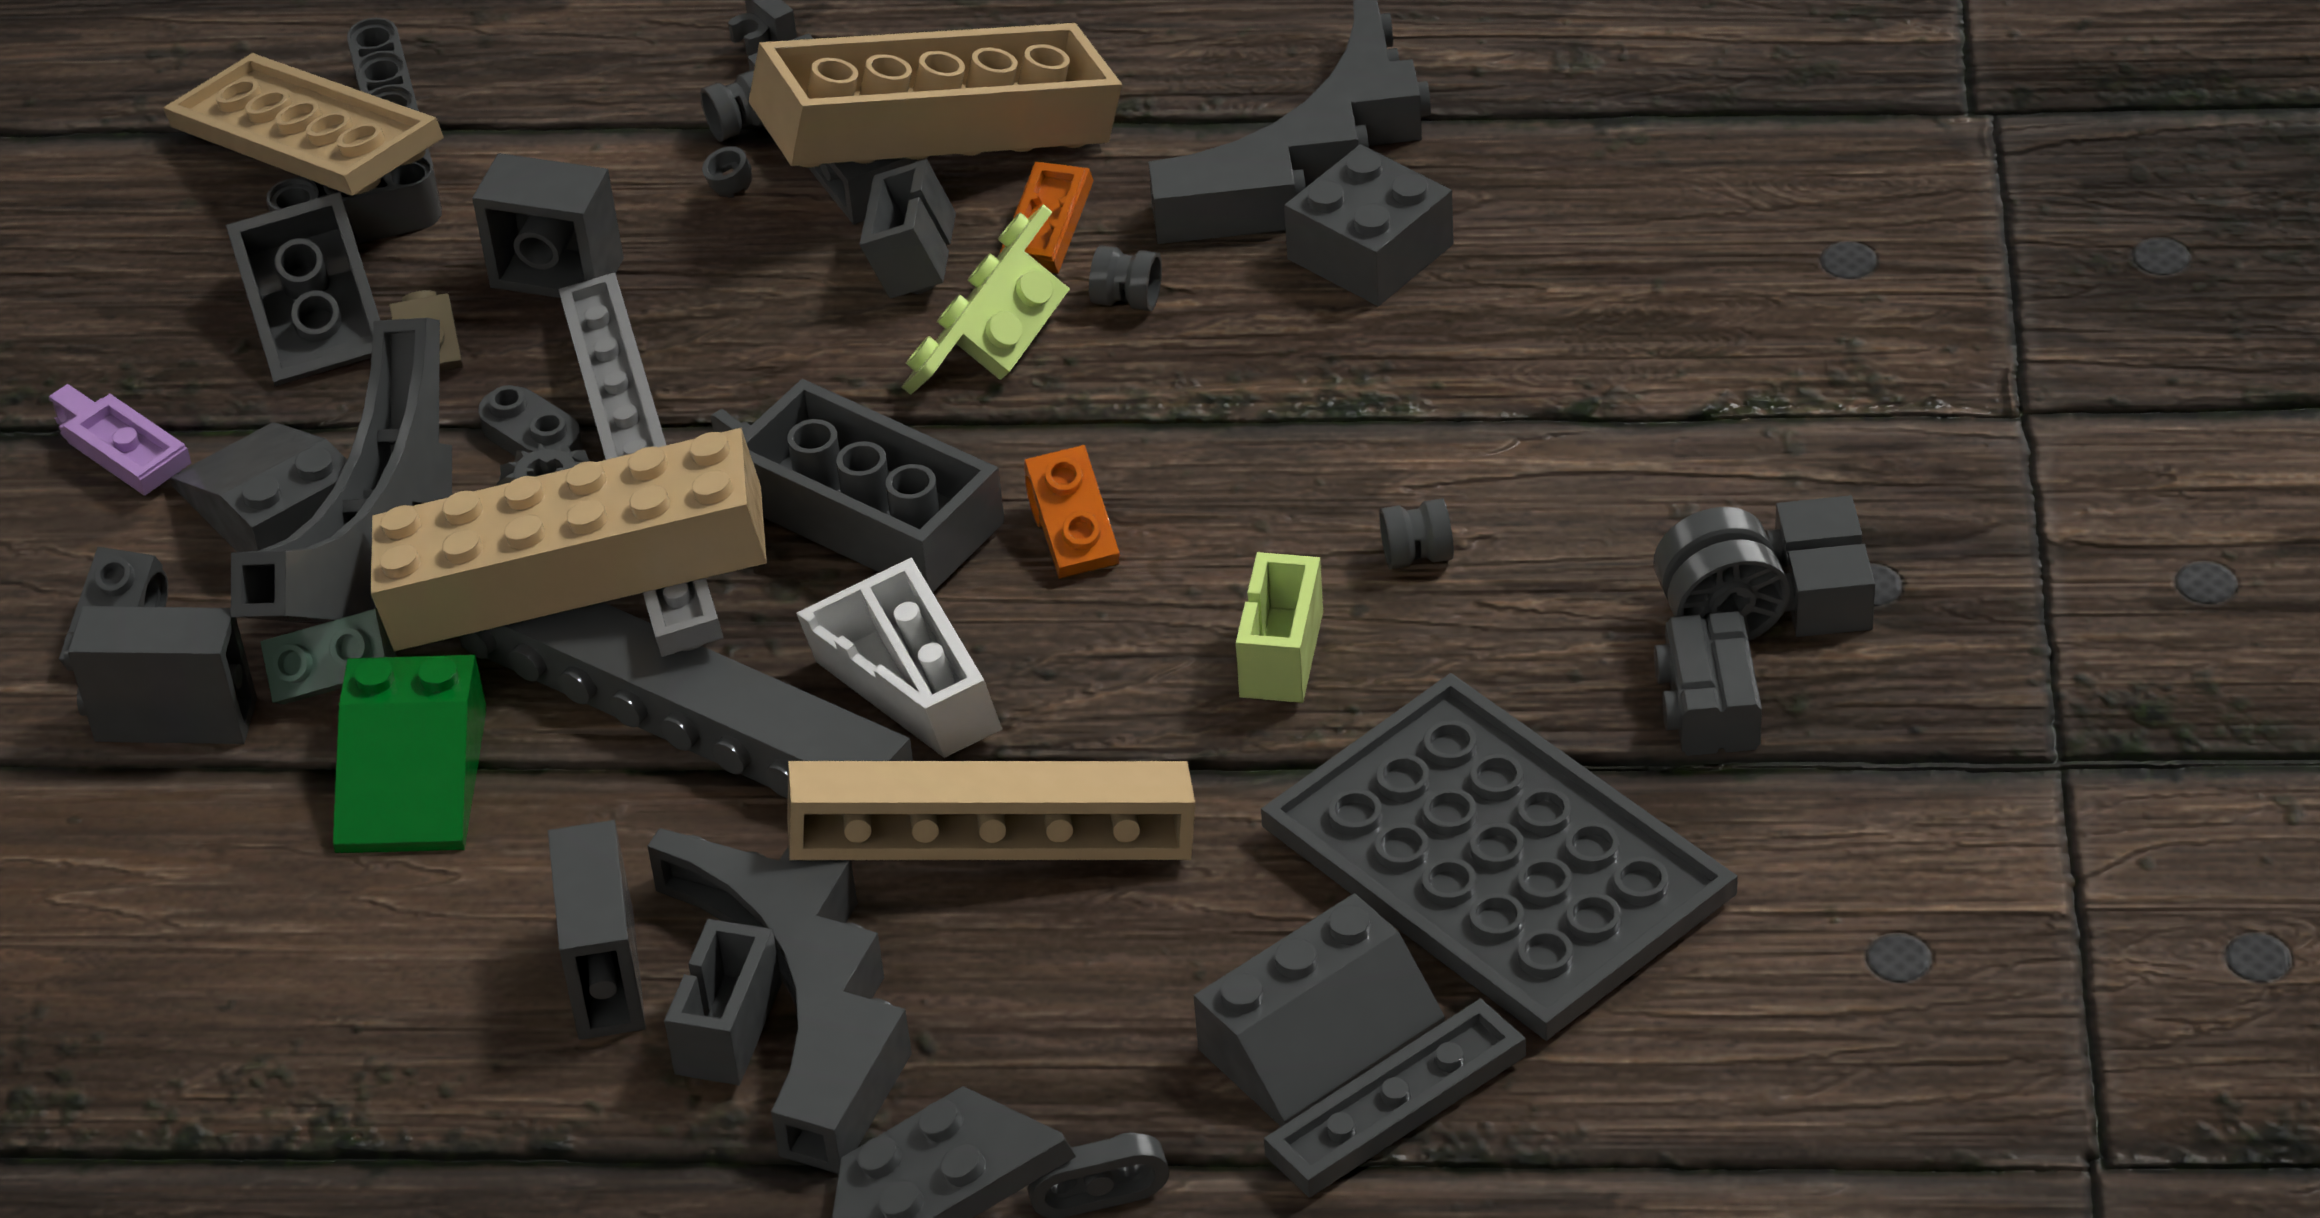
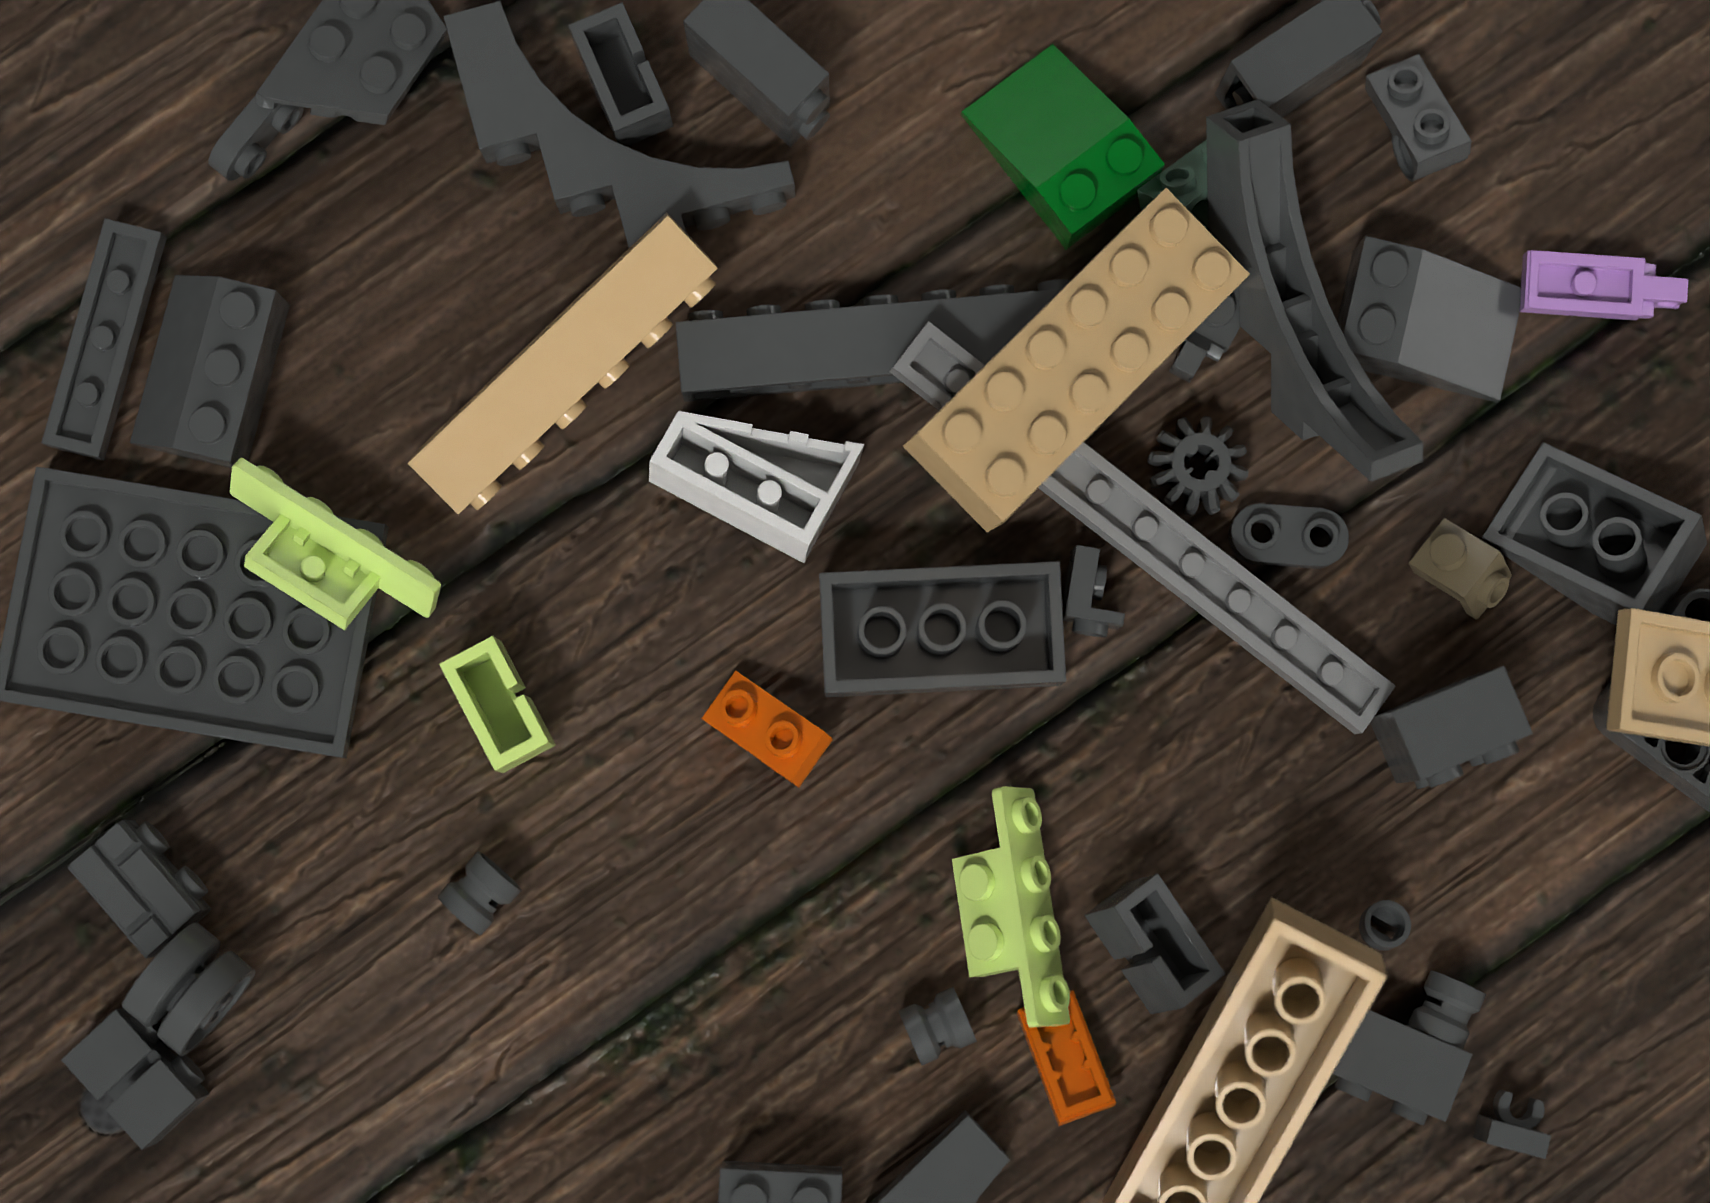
camera: 135 degrees right, 40 degrees up
none -> yellowish green bracket [230,458,441,630]

